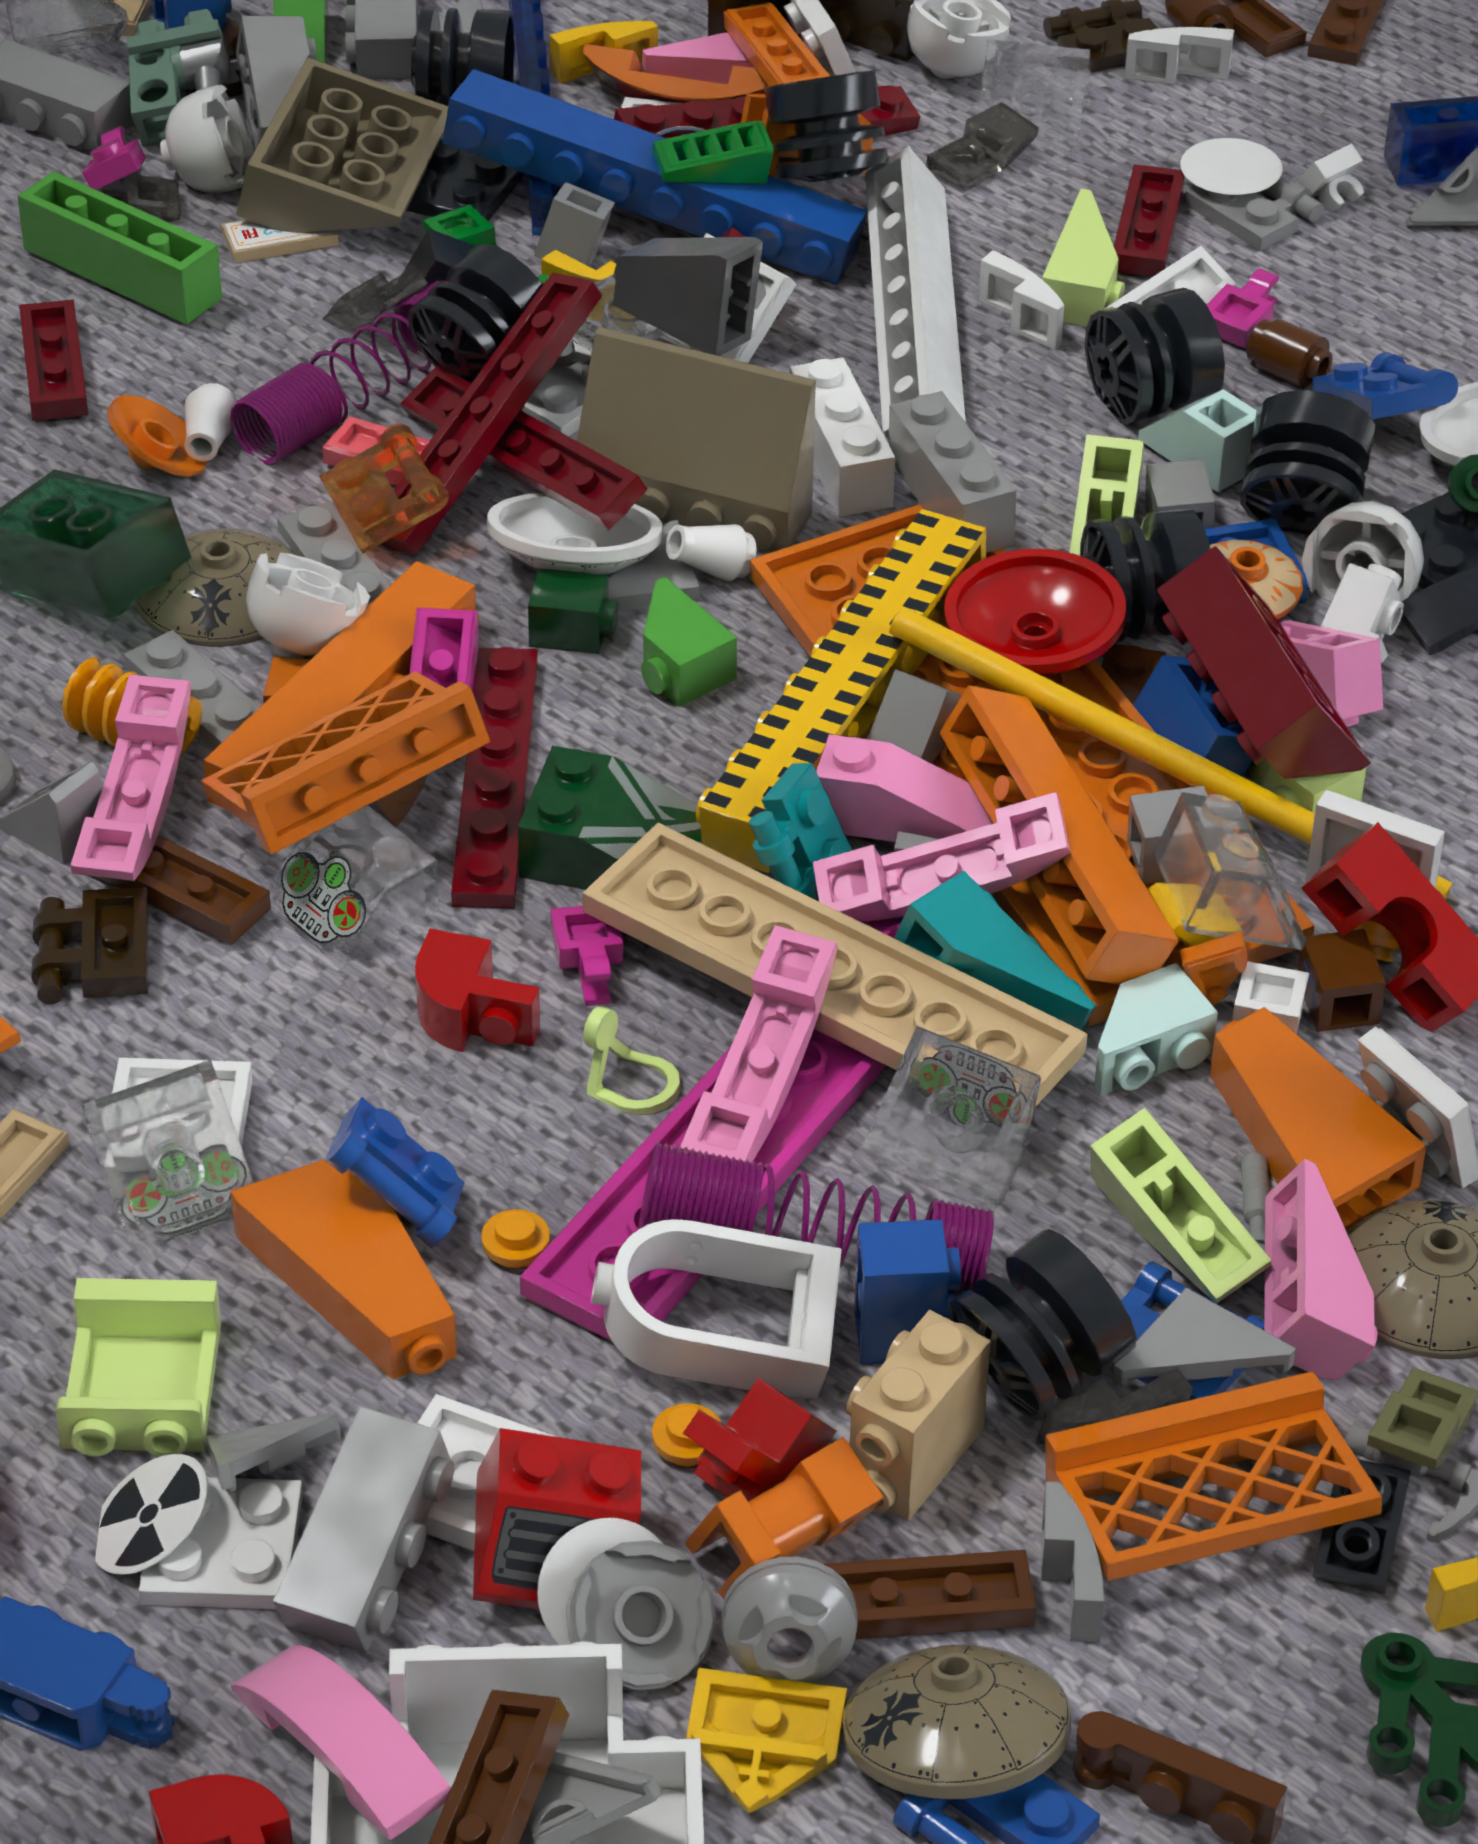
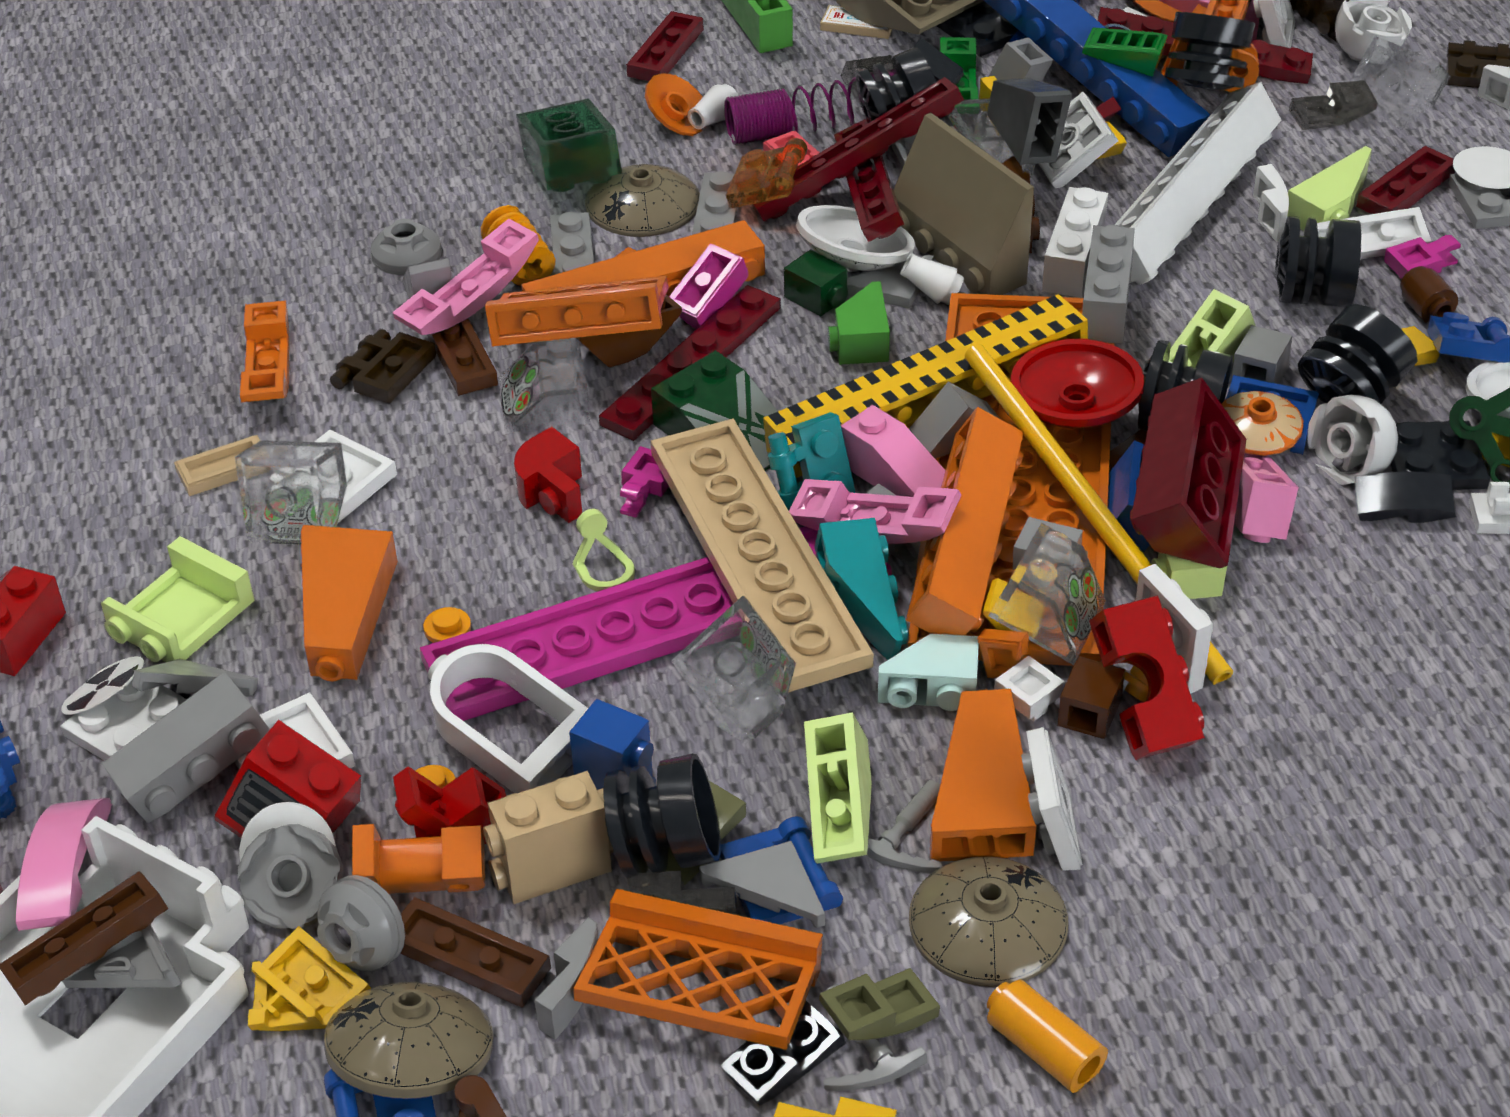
camera: 35 degrees right, 0 degrees up
white cylinder [246,553,370,659] -> none
blue plate [325,1097,465,1248] -> none
magenta piece [639,1141,994,1294] -> none
bright pink slope [681,925,838,1163] -> none
light aqua slope [1138,389,1257,492] -> none
bright pink slope [1264,1159,1378,1380] -> none
white brick [1321,563,1404,663] -> none

